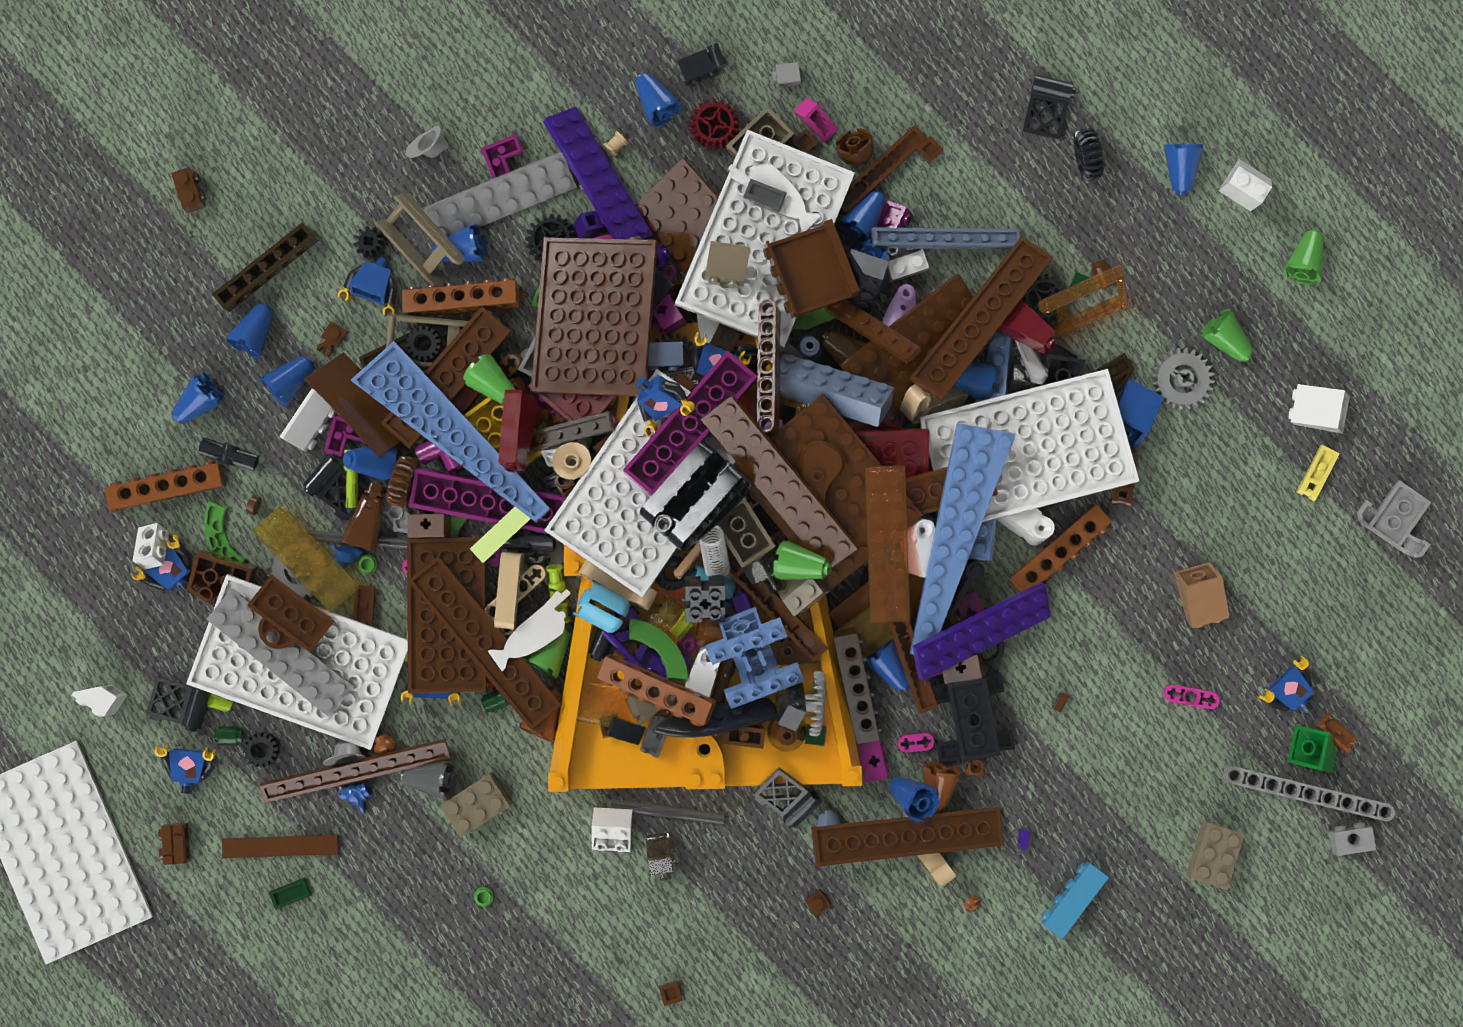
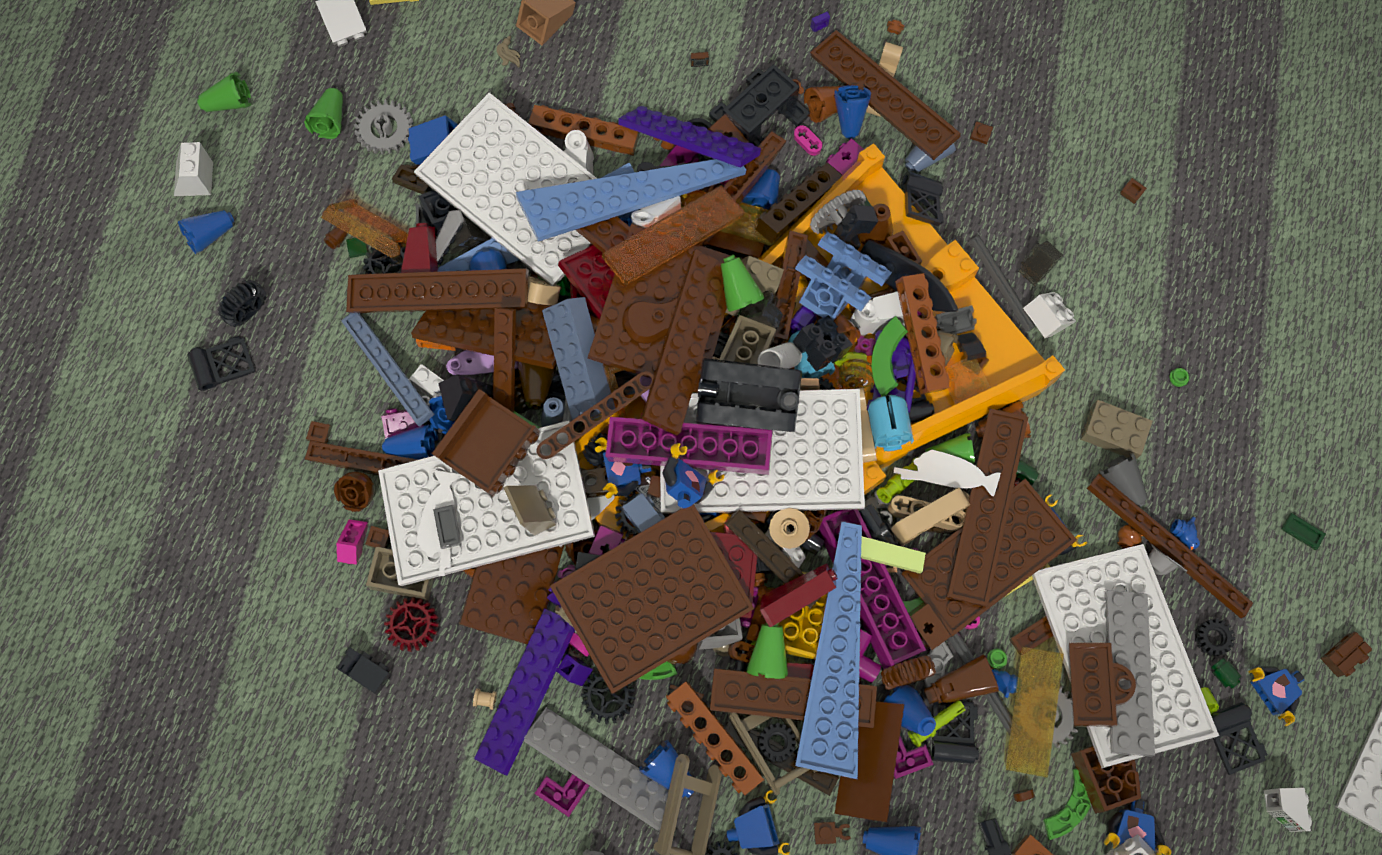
camera: 130 degrees left, 15 degrees down
reddish brown tile [222,834,339,858] -> none
white slope [280,389,336,452] -> none
blue cone [635,73,683,127] -> none
light grey brick [772,62,801,88] -> none
none -> dark tan piece [496,36,520,68]

